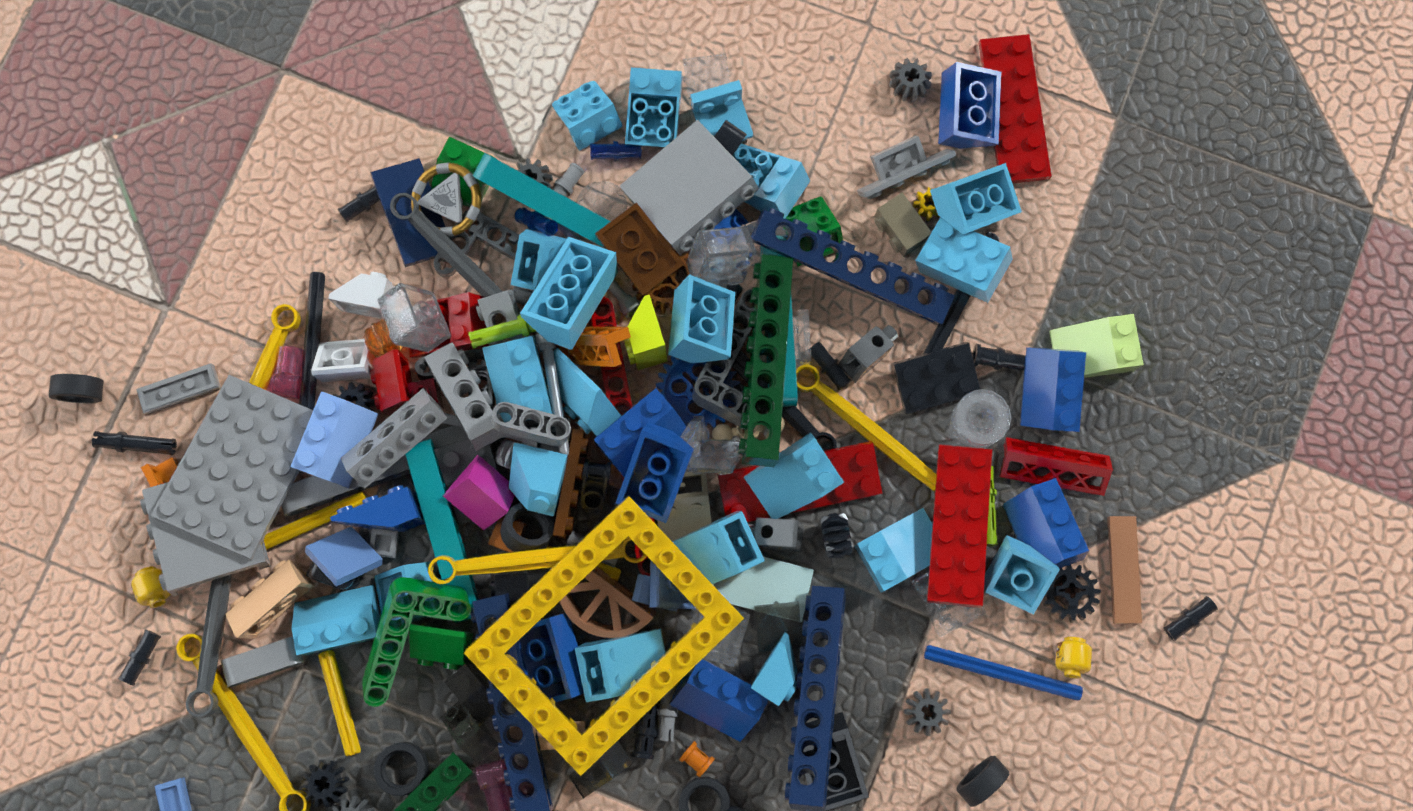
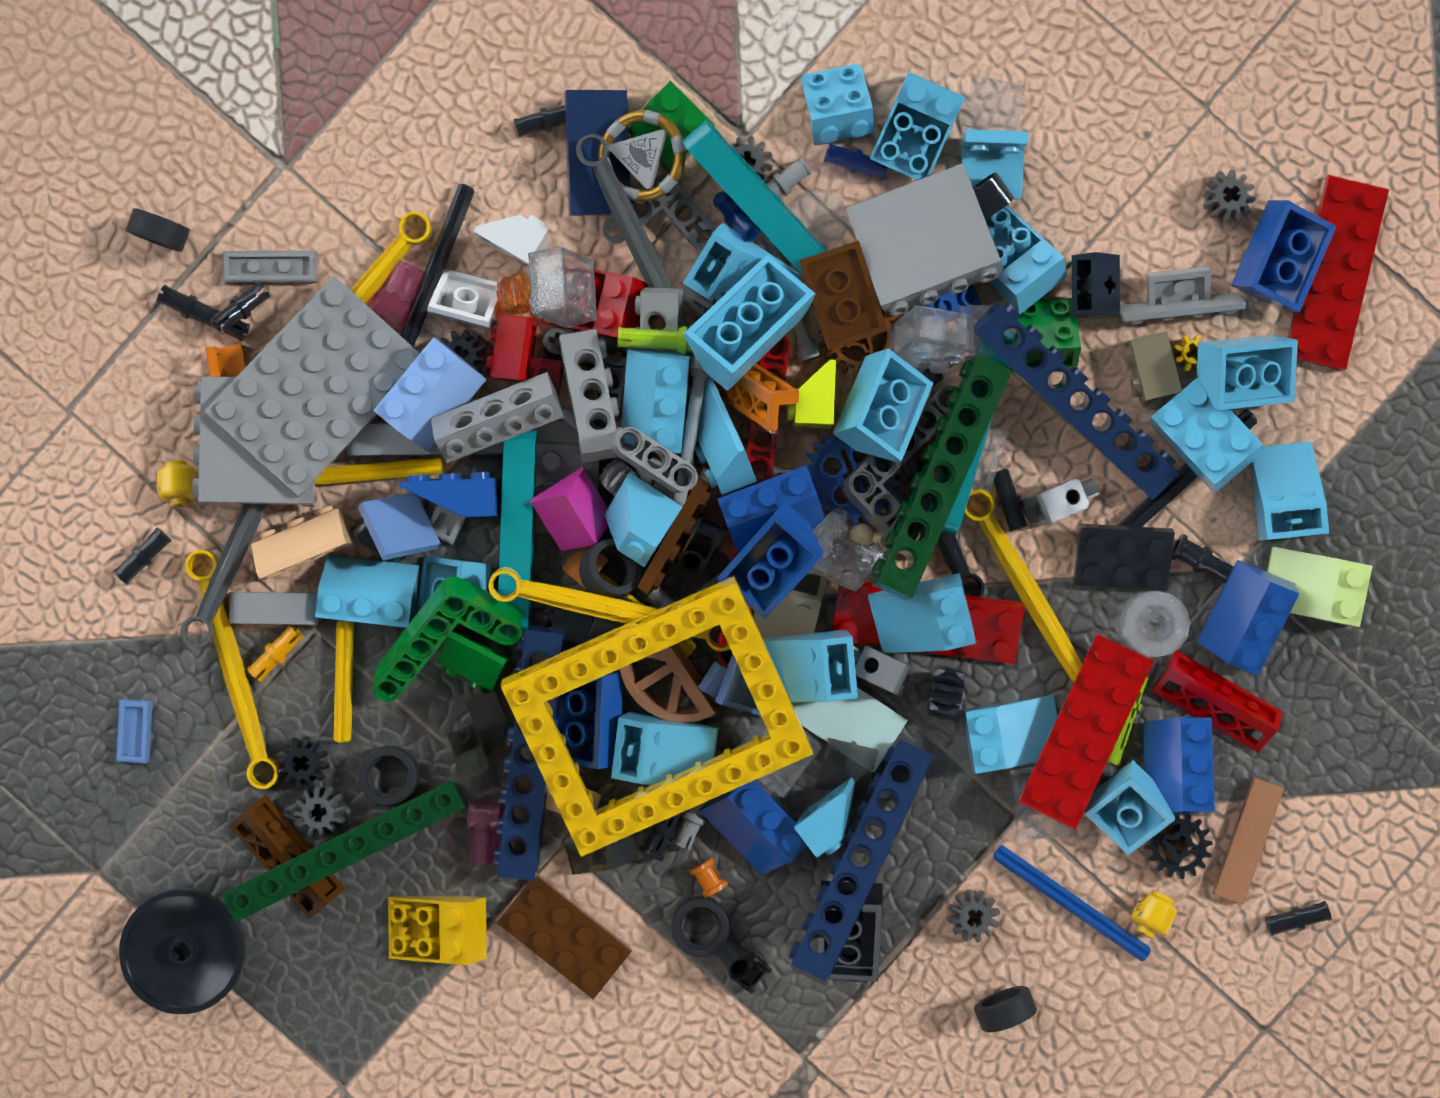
camera: 20 degrees right, 10 degrees up
none -> black pin [210,282,270,335]
none -> light orange pin [247,624,304,682]
none -> black brick [1072,252,1120,319]
none -> medium azure slope [1250,441,1329,540]

